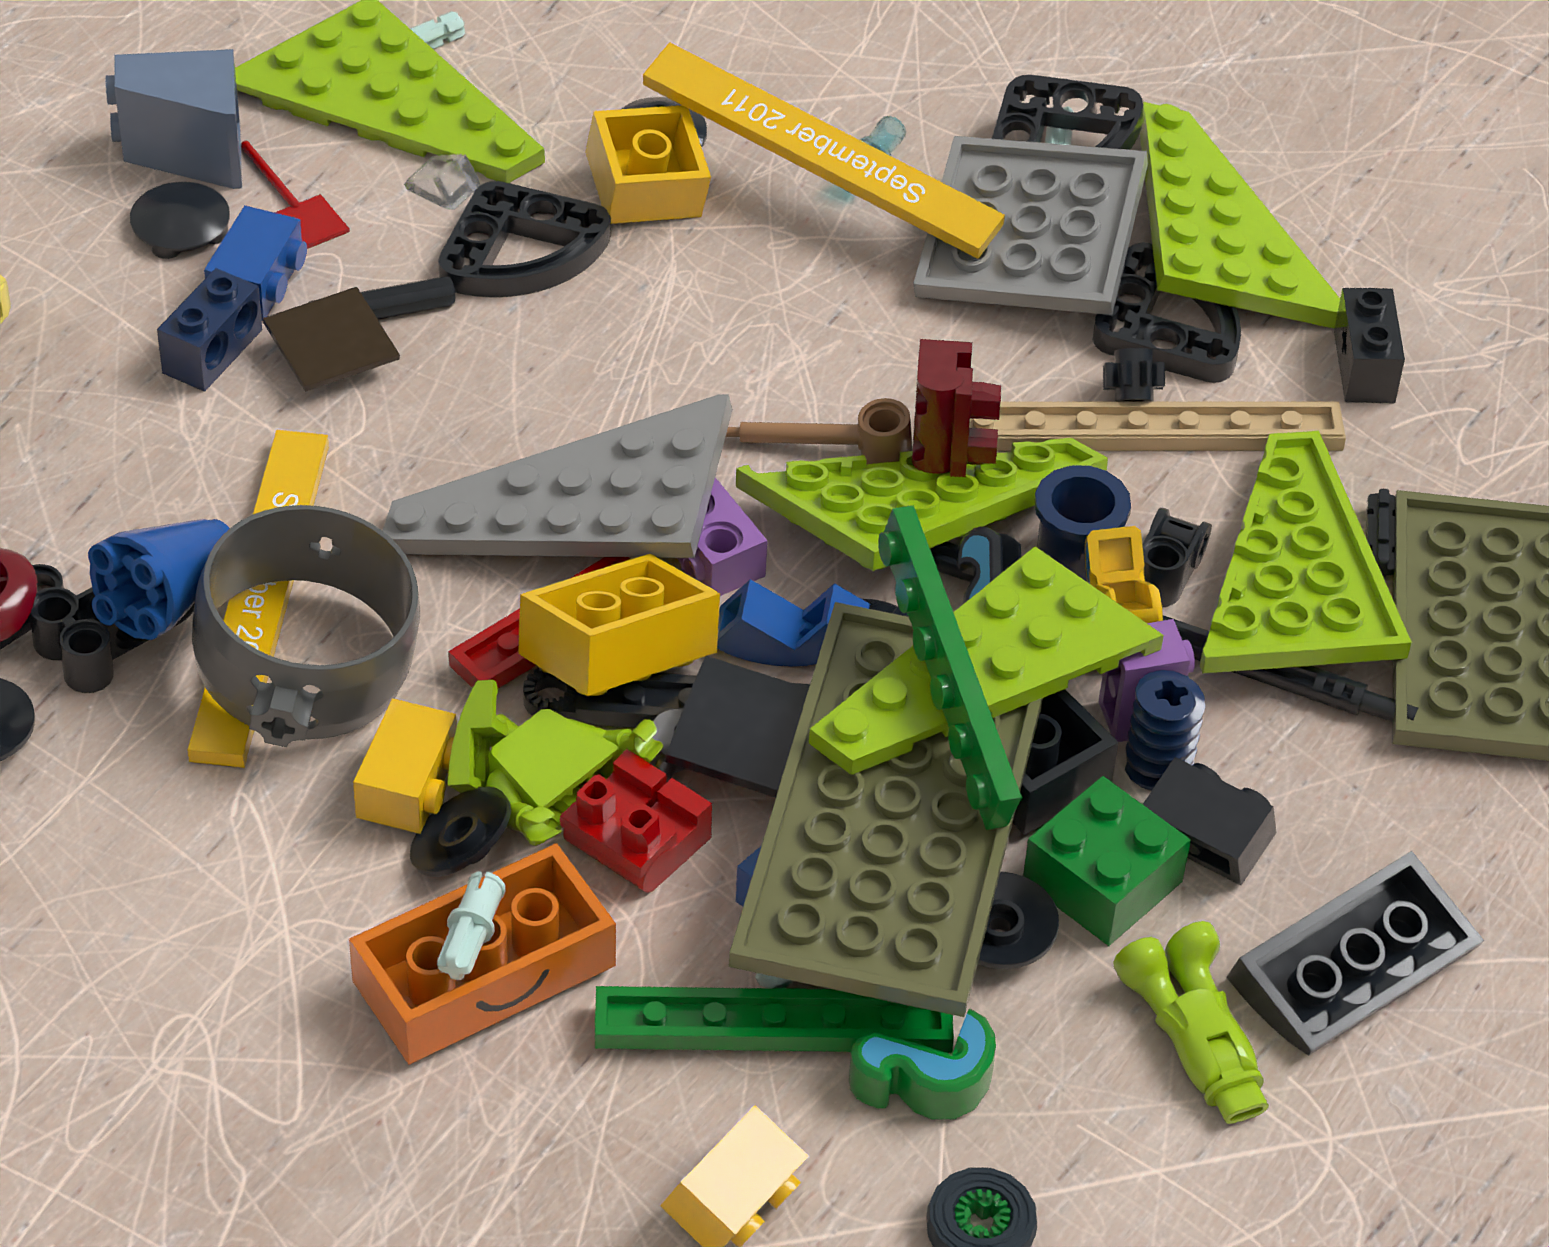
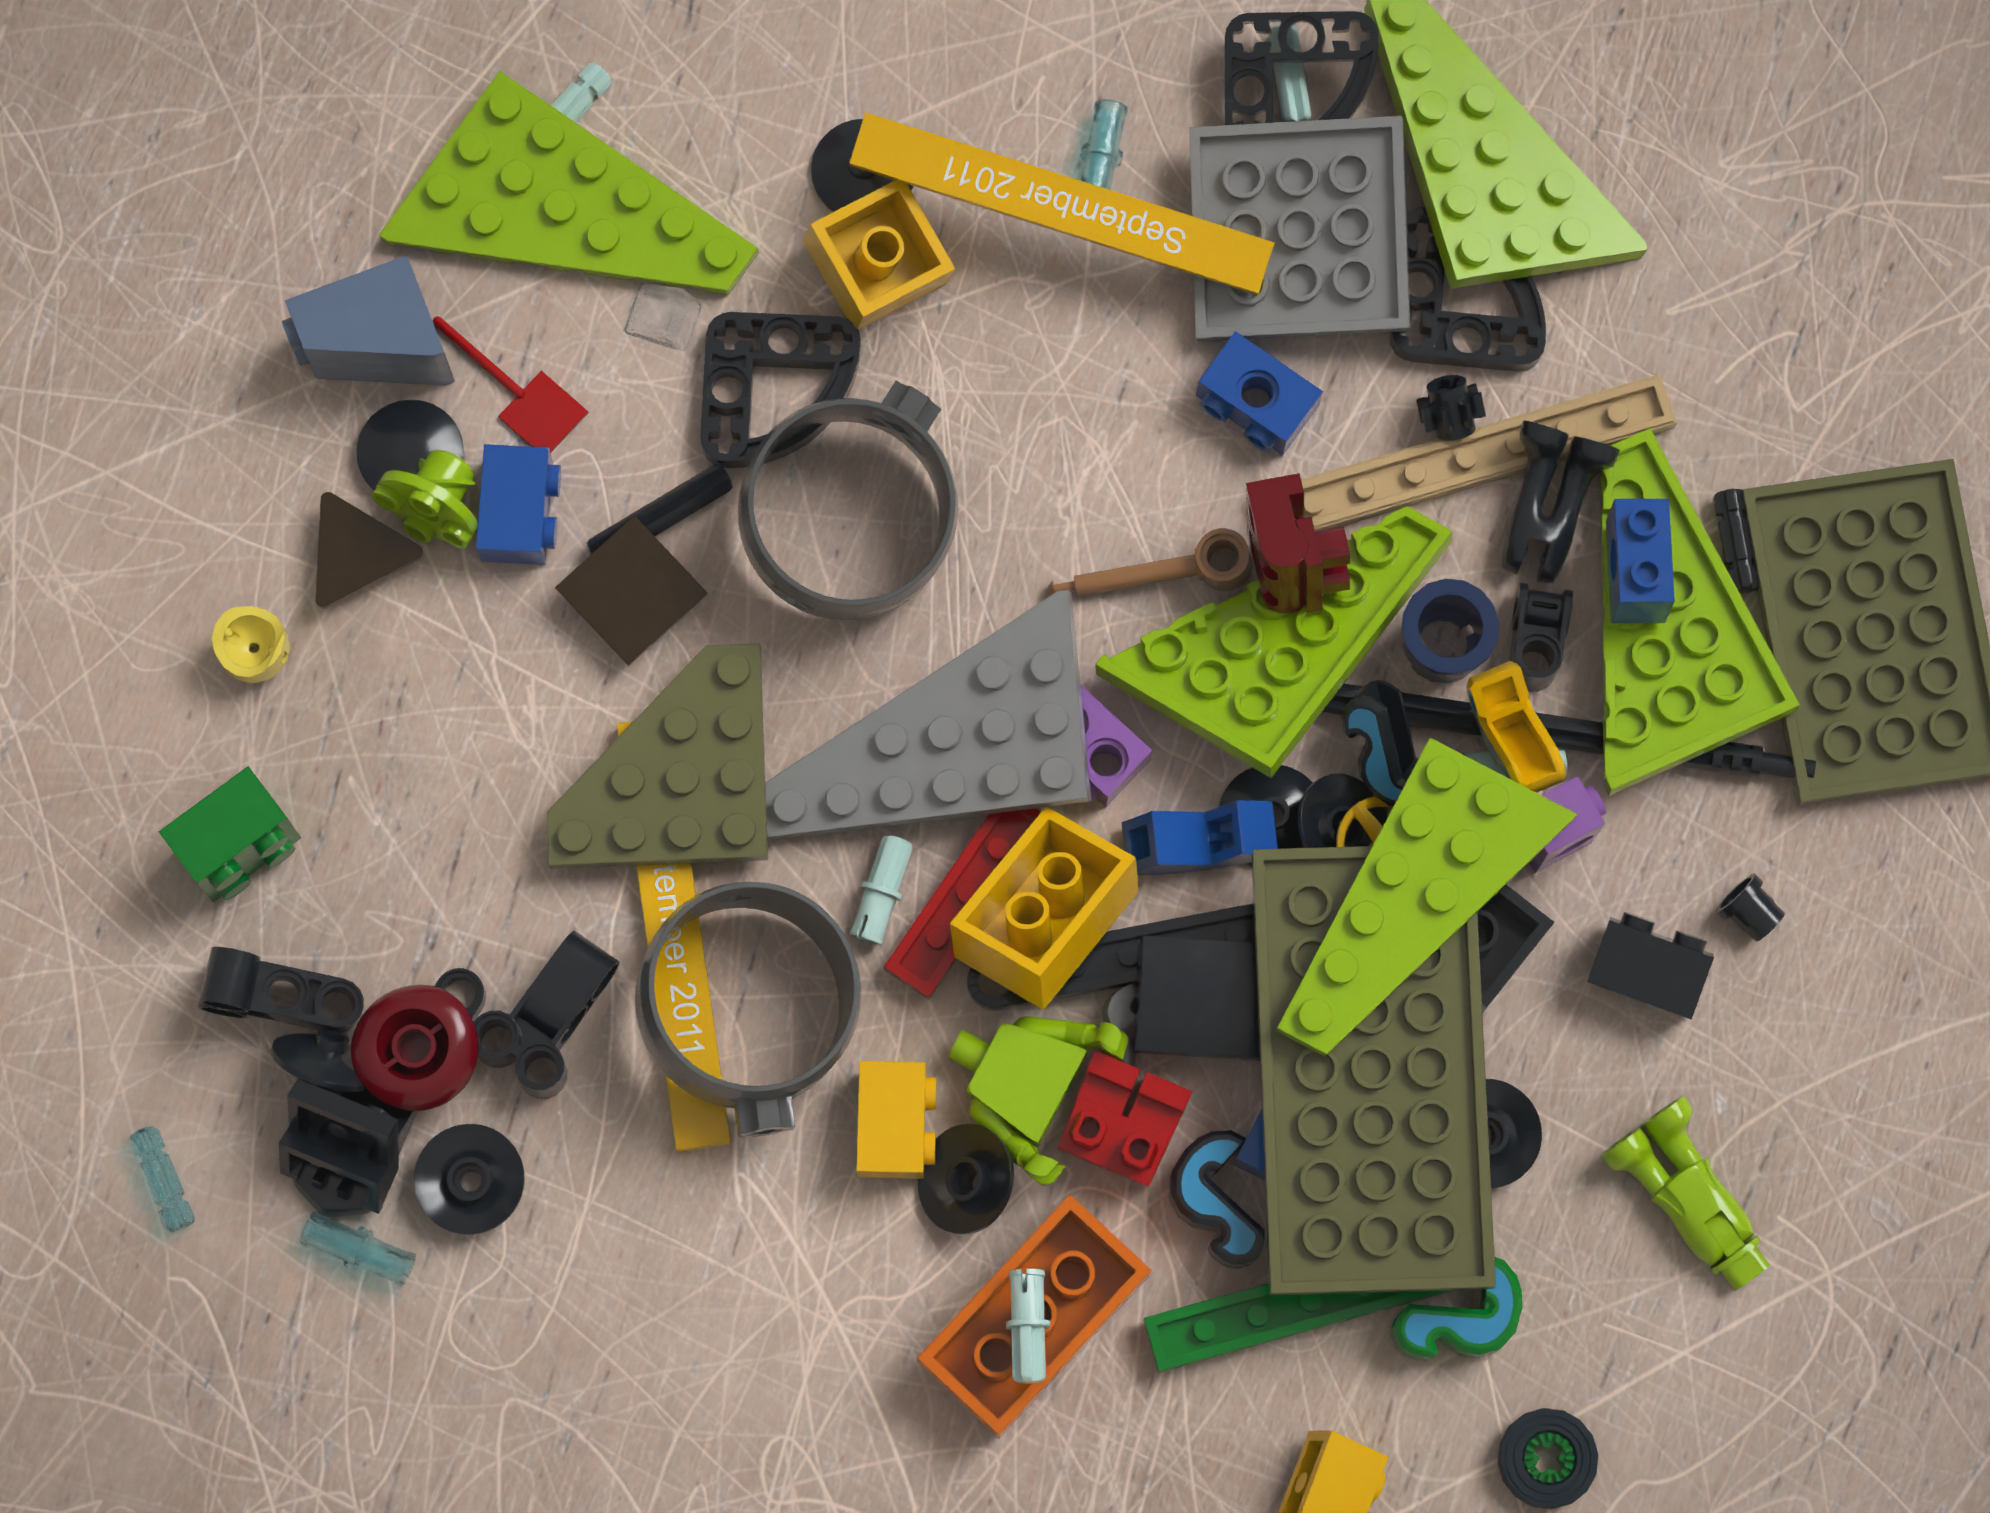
camera: 15 degrees left, 30 degrees up
blue cone [88,519,230,640] -> none
dark blue brick [157,268,262,392] -> none
lime slope [448,680,509,793] -> none
green plate [878,505,1022,830] -> none
green brick [1023,776,1191,946] -> none
dark blue piece [1125,670,1206,791] -> none
black slope [1226,851,1484,1056] -> none
black brick [1334,288,1405,403] -> none
none -> dark brown piece [315,492,424,609]
none -> lime plate [371,450,478,549]
none -> olive plate [547,643,768,869]
none -> dark grey cylinder [738,380,958,620]
none -> light aqua axle [849,835,913,946]
none -> animal [1169,1130,1265,1269]
none -> blue brick [1196,331,1323,456]
none -> black piece [1502,420,1620,584]
none -> blue brick [1606,499,1675,623]
none -> black piece [1716,873,1785,942]

